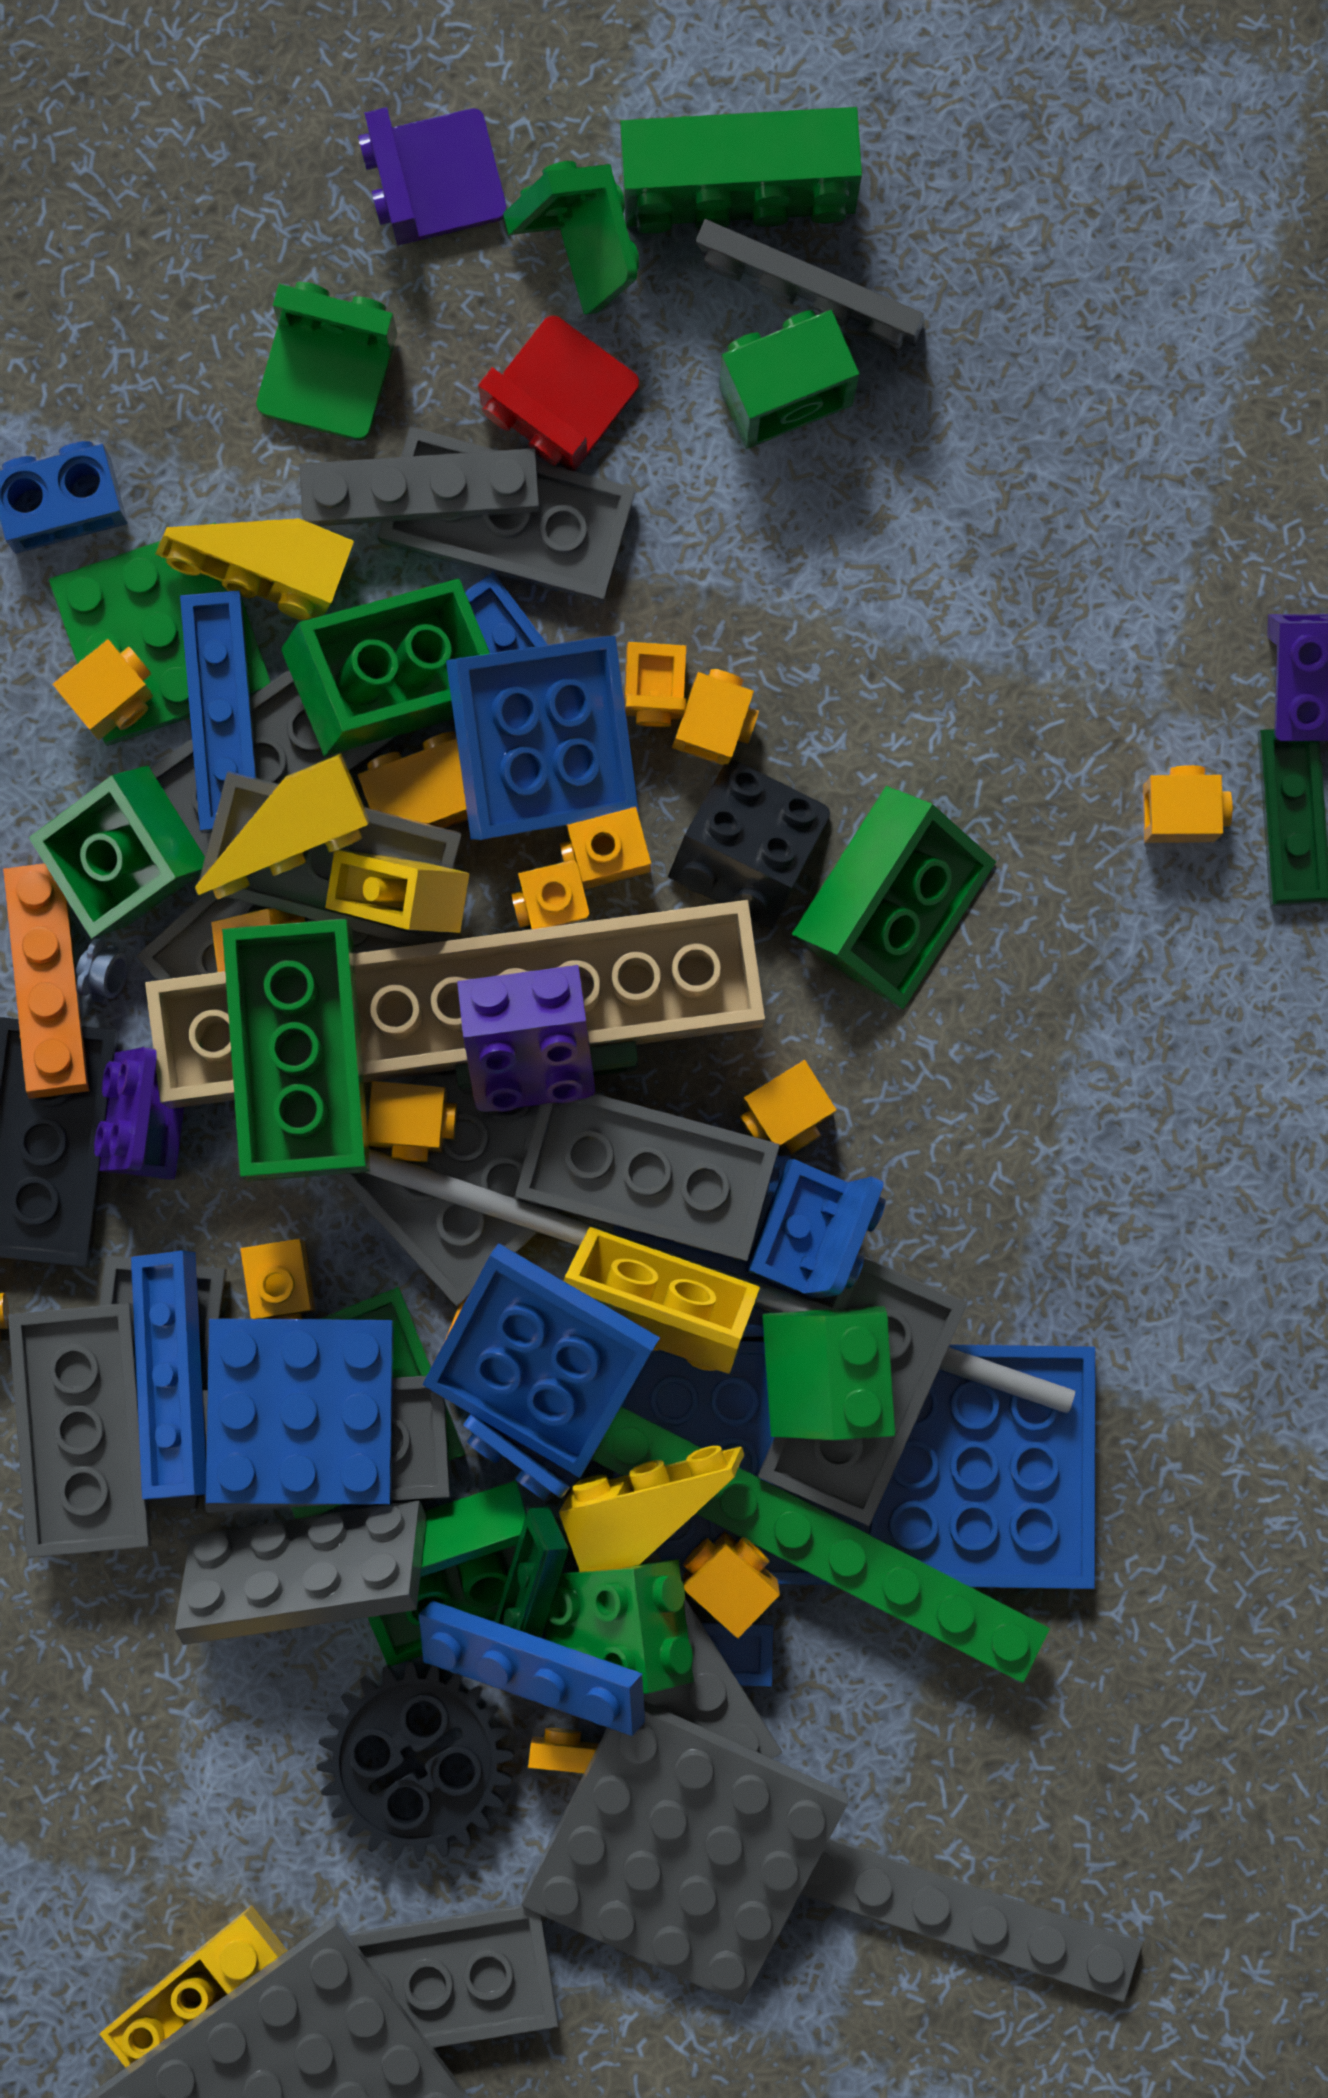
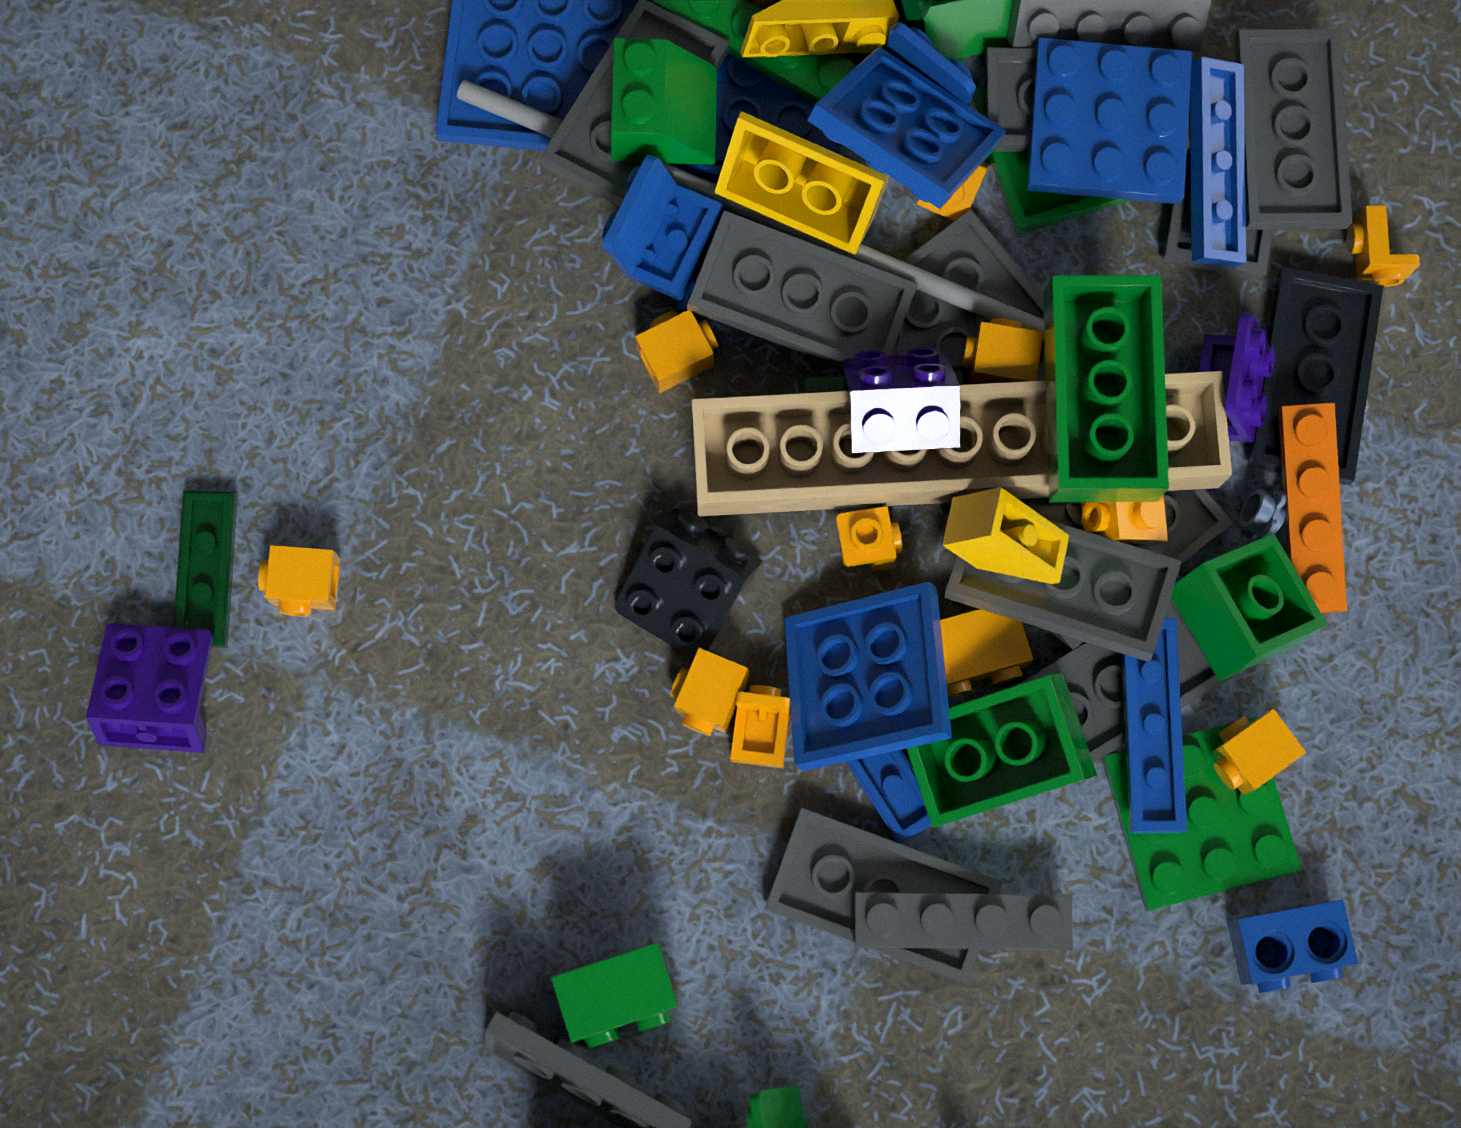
camera: 175 degrees left, 5 degrees down
yellow slope [155,518,354,620] -> none
yellow slope [195,754,370,899] -> none
light orange brick [240,1238,316,1319] -> none
green bracket [256,282,398,441] -> none
red bracket [478,315,639,471] -> none
light orange brick [559,807,651,890] -> none
green slope [792,786,997,1009] -> none

